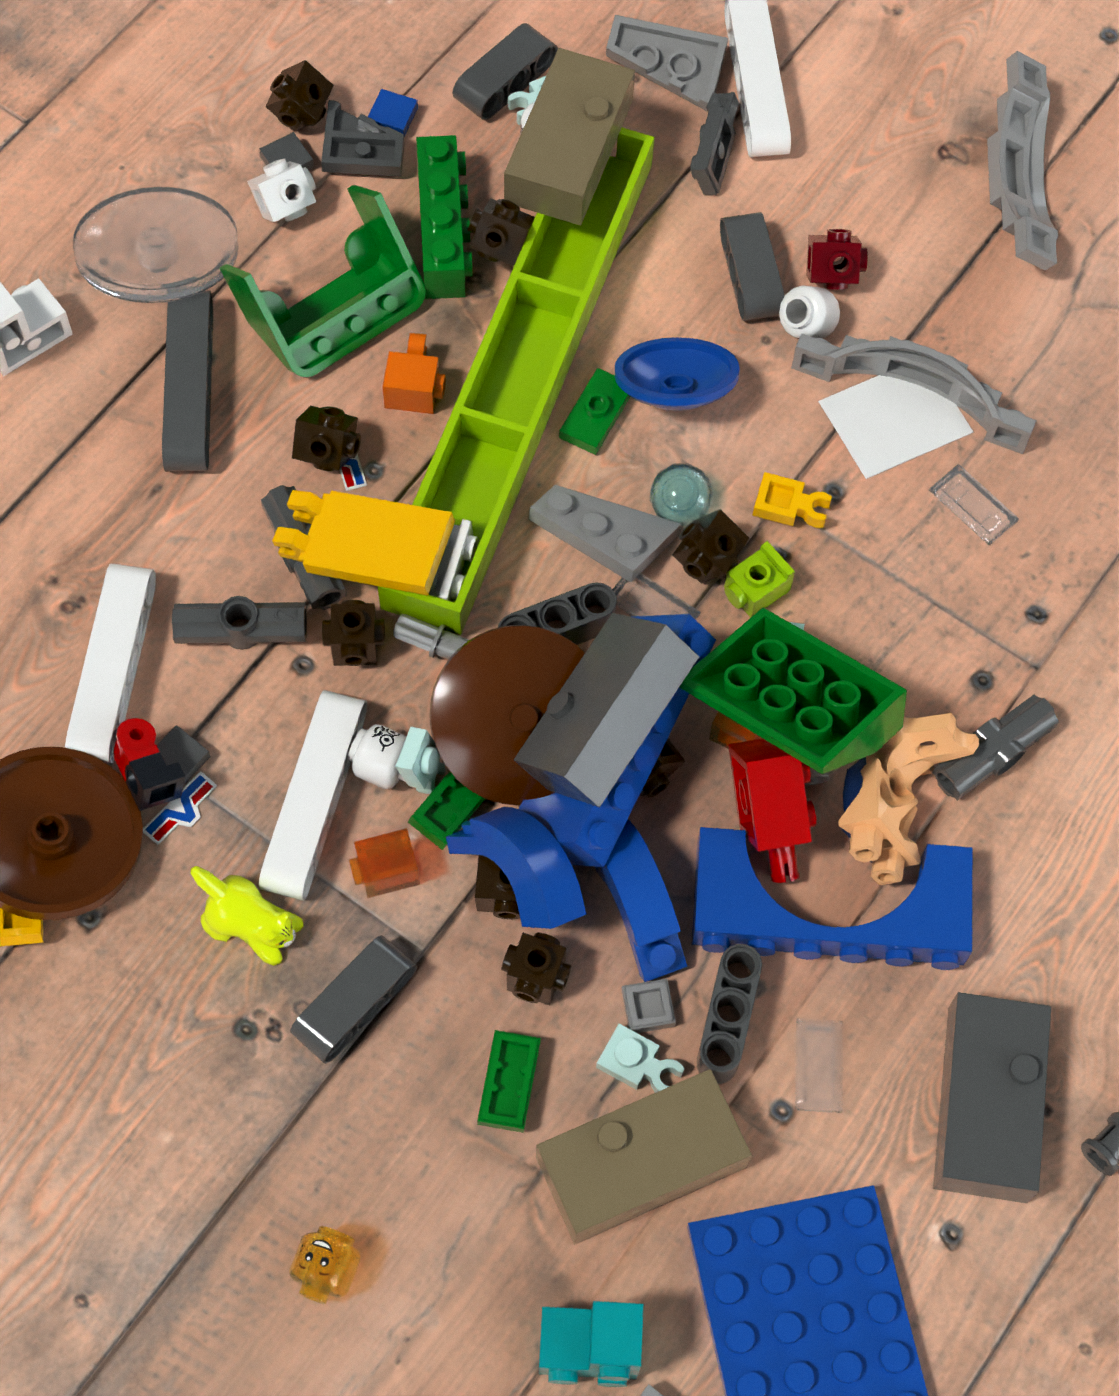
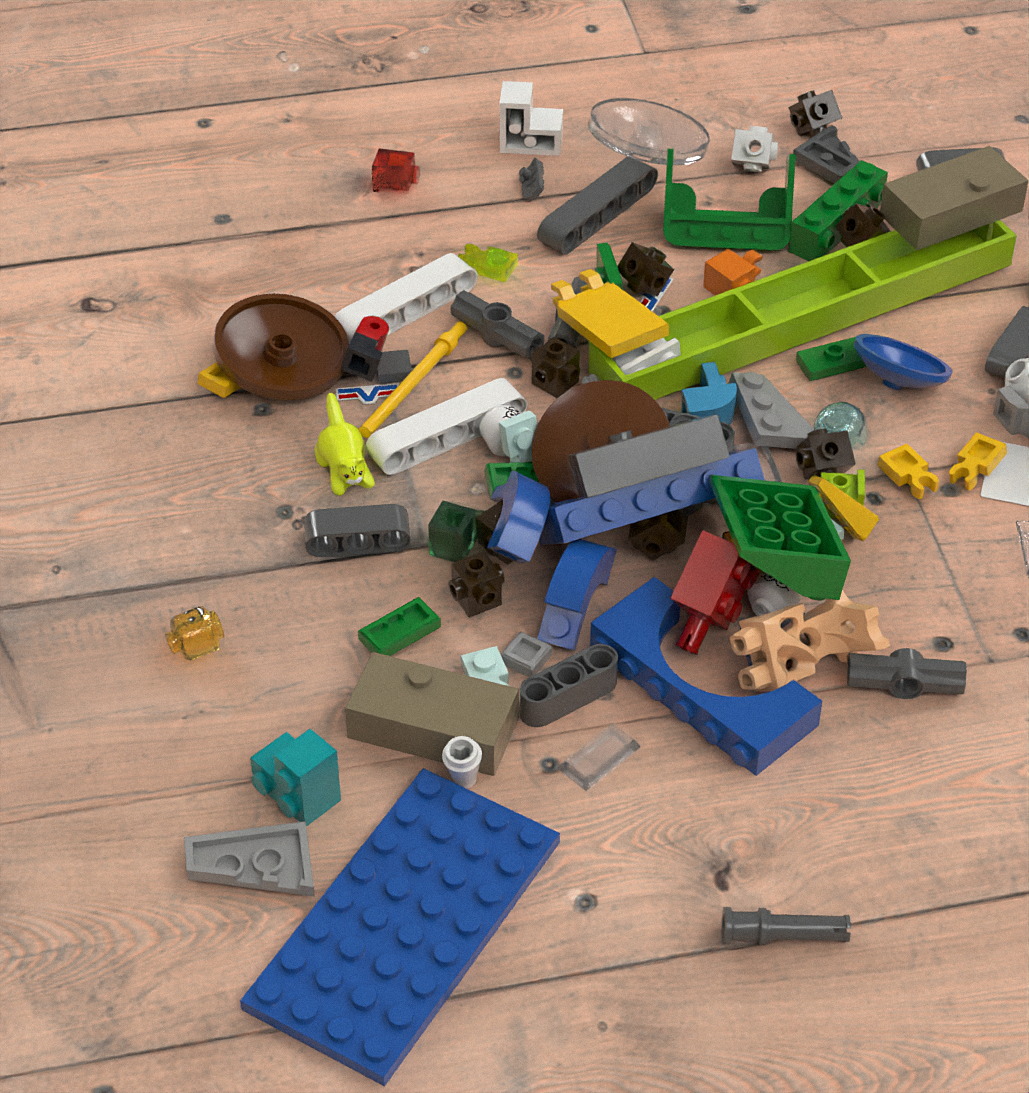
camera: 45 degrees right, 20 degrees down
dark grey tile [259,132,314,170] -> none
clear orange brick [348,828,420,898] -> none
blue tile [368,89,418,137] -> none
dark grey brick [933,992,1051,1203] -> none
none -> yellow bar [359,321,467,438]
none -> clear green slope [428,500,486,562]
none -> white cone [442,736,482,788]
none -> clear neon green plate [458,244,518,282]
none -> dark grey piece [519,158,544,201]
none -> green plate [595,242,623,290]
none -> dark azure brick [681,362,737,425]
none -> yellow slope [808,476,879,542]
none -> yellow plate [949,432,1007,491]

